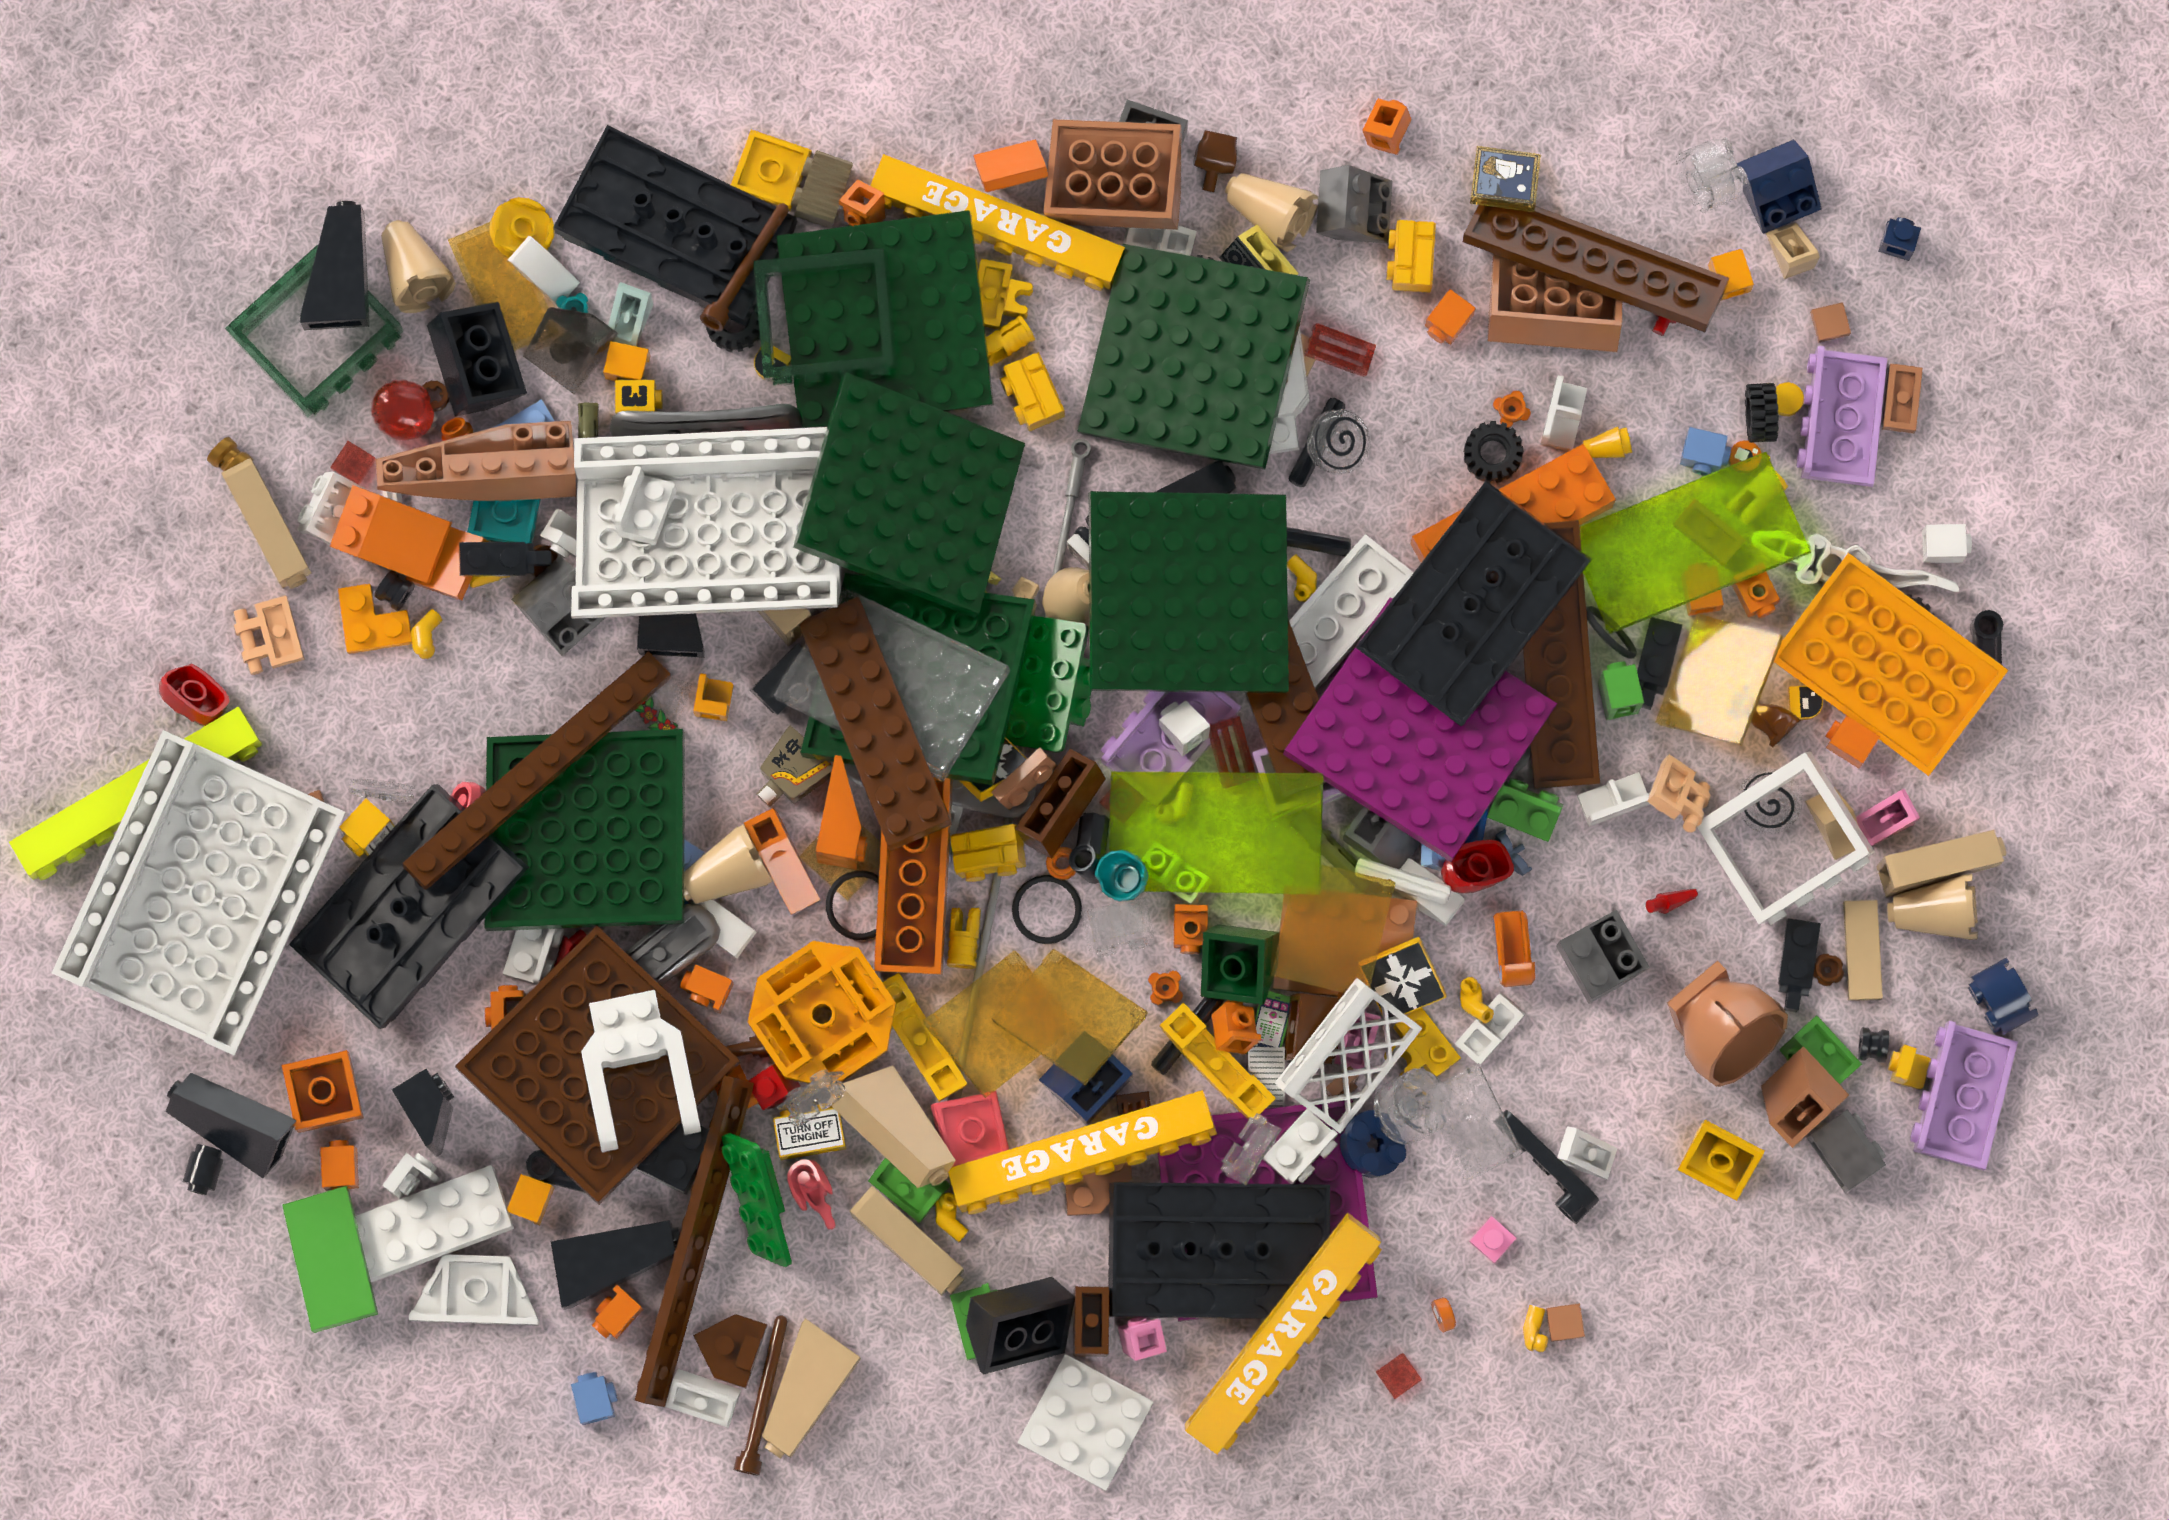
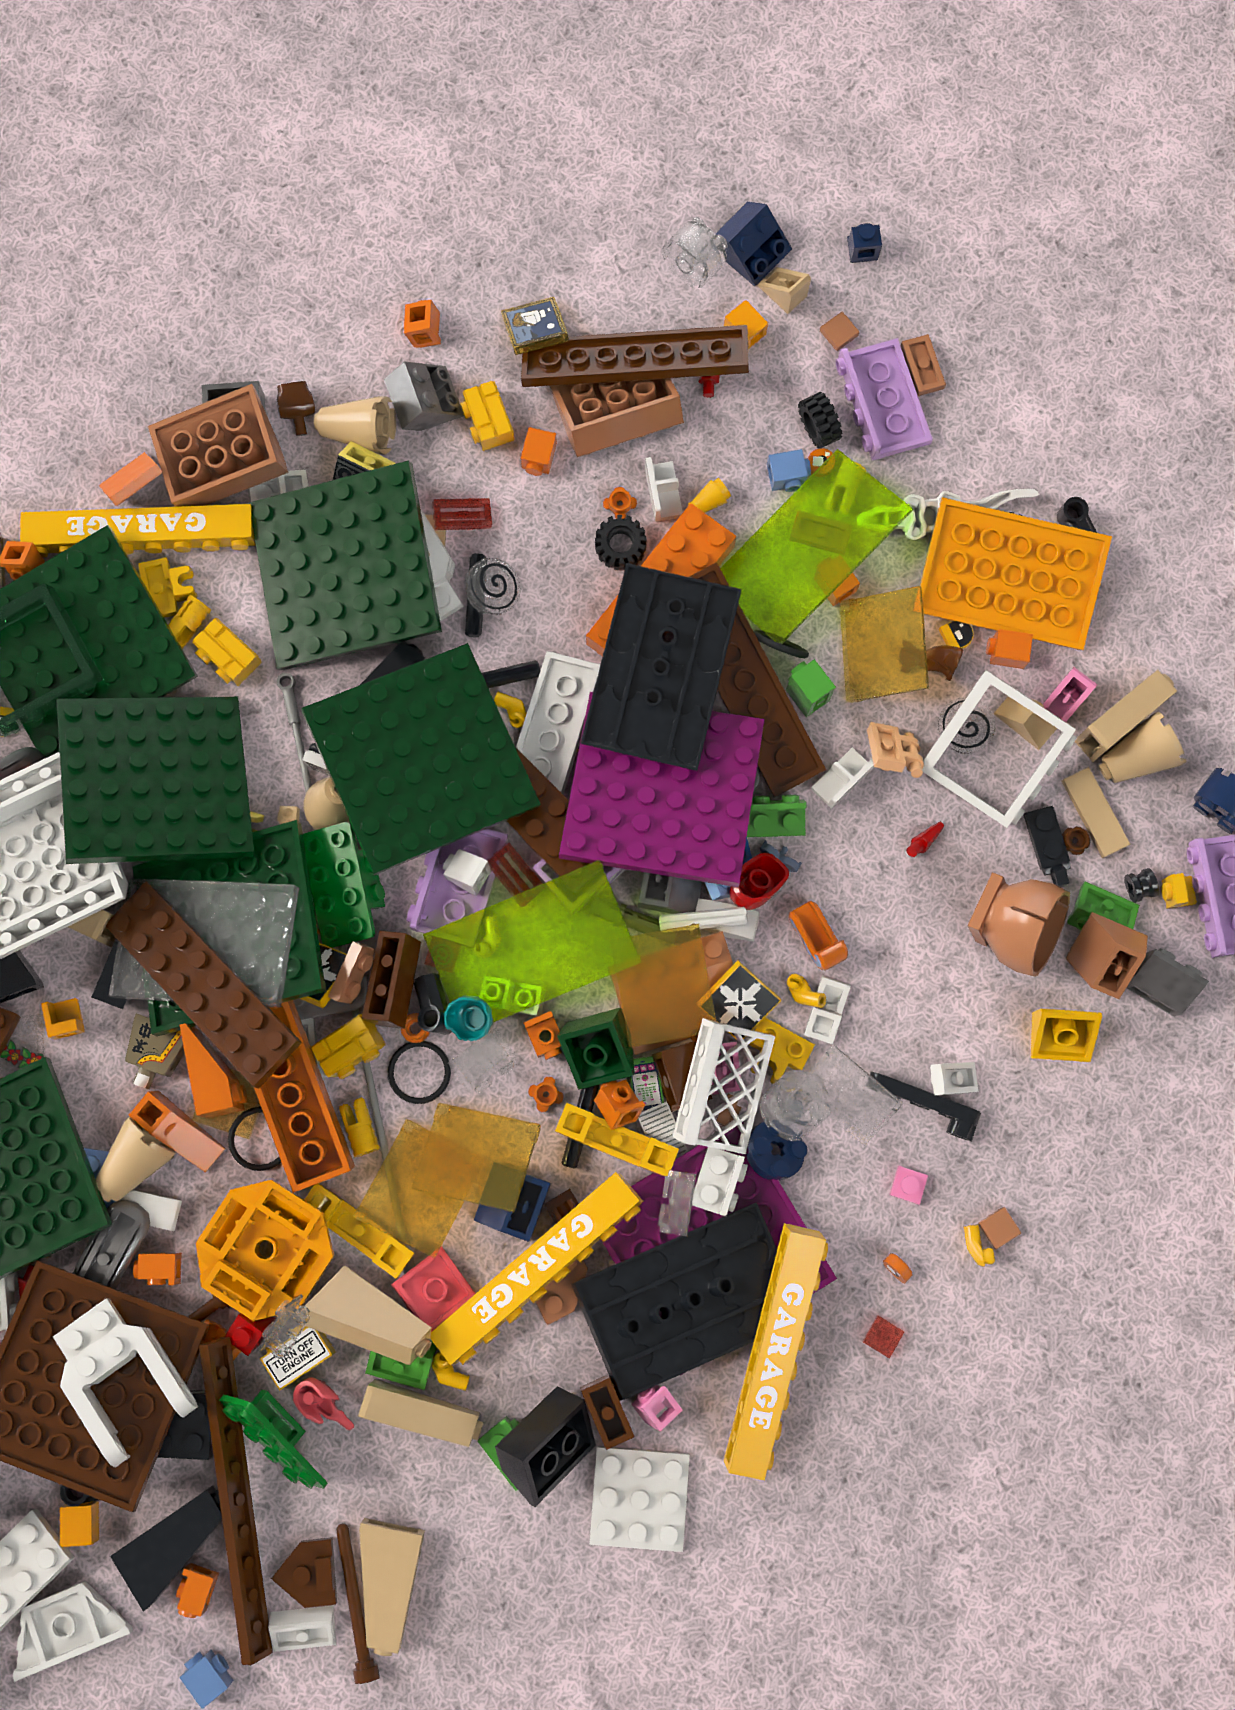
camera: 25 degrees left, 0 degrees up
flat silver slope [1556,910,1650,1004] -> none
black hinge [1637,617,1683,710] -> none
orange brick [1731,564,1780,619] -> none
yellow tile [1776,382,1804,416] -> none
white brick [1922,524,1972,563] -> none

